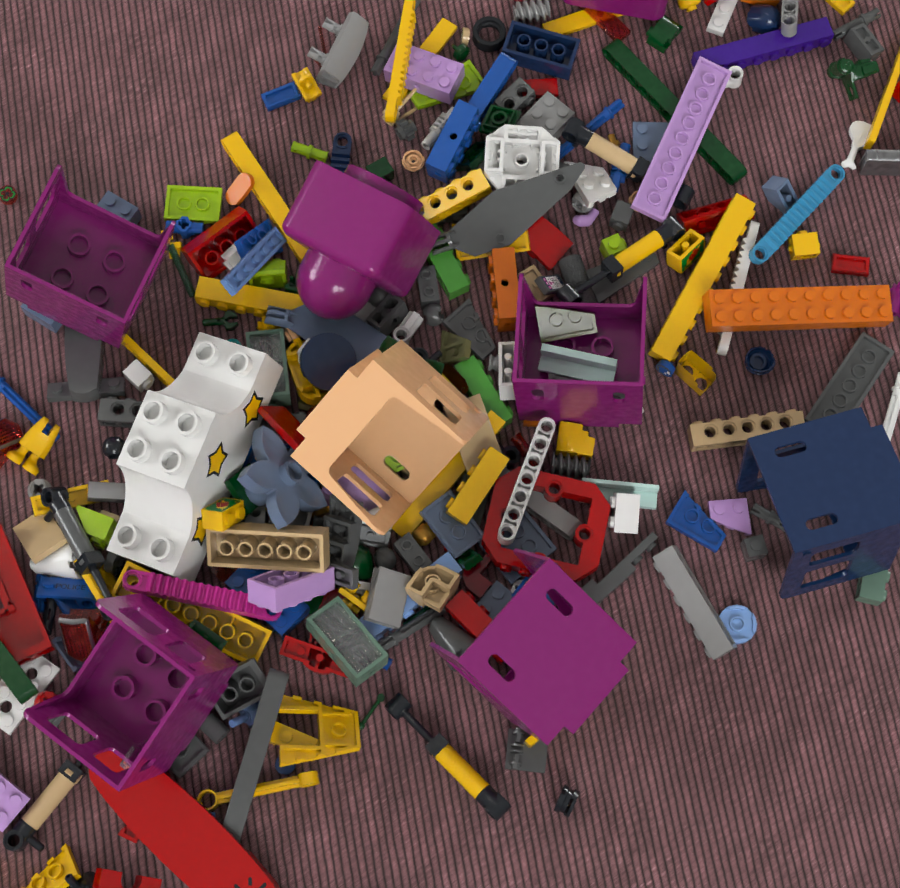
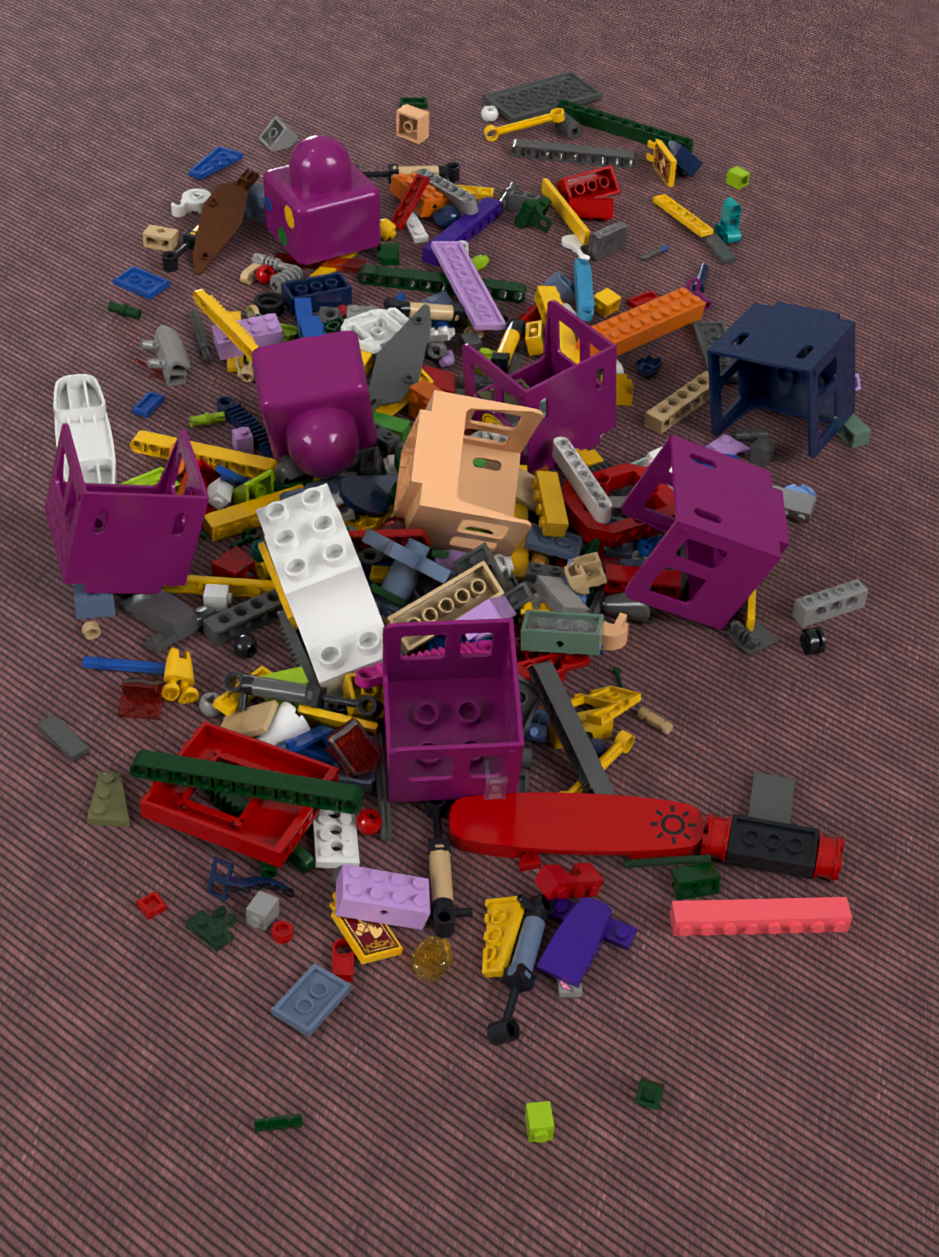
camera: 40 degrees left, 30 degrees down
light grey brick [87,481,126,503] -> none
yellow brick [201,497,245,532] -> none
medium blue tile [220,227,287,296] -> none
yellow hips [291,67,322,103] -> none
piece [384,692,511,822] -> none
none -> white piece [53,374,117,484]
none -> tan axle [81,621,101,640]
none -> red torso [211,546,258,579]
none -> lime plant [471,255,489,271]
none -> light nougat brick [602,613,629,650]
none -> tan axle [637,707,673,734]
none -> light grey brick [792,579,868,628]

